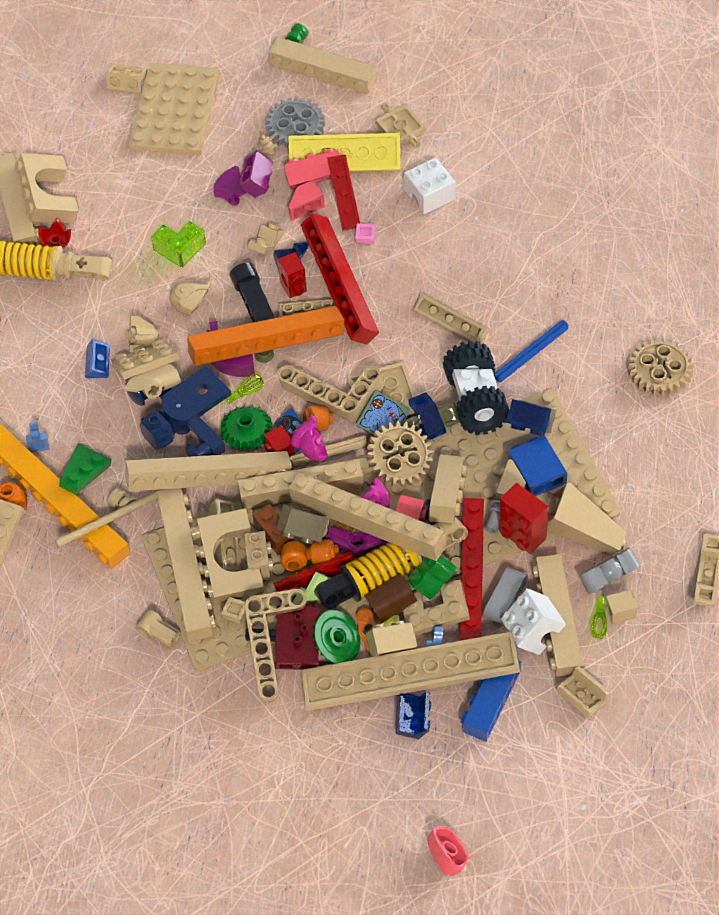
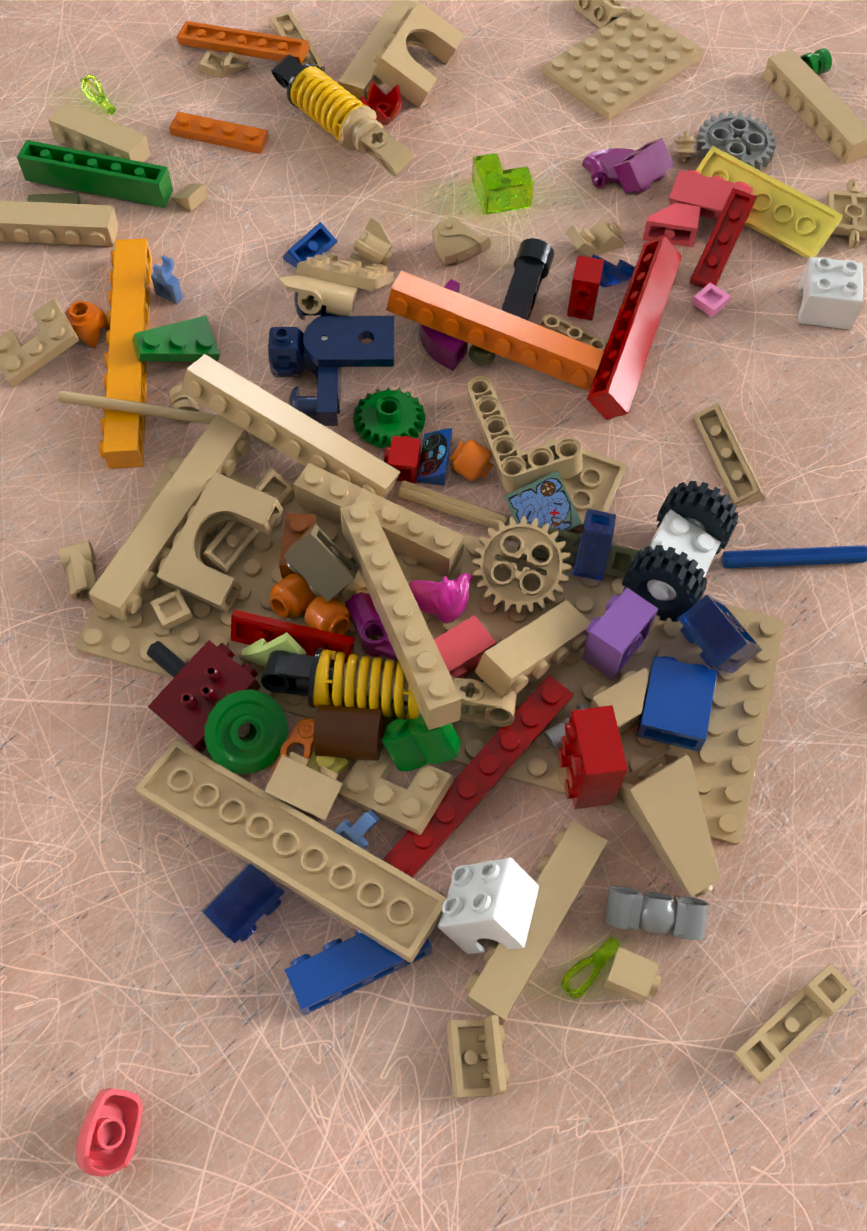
camera: 35 degrees right, 5 degrees up
clear neon green piece [226,374,264,404] -> none
tan bracket [244,531,274,580] -> none
tan beam [245,589,307,702] -> none
dark pink hair [291,415,328,462] -> none
light grey beam [483,567,528,625] -> none
none -> medium lavender brick [582,588,658,680]

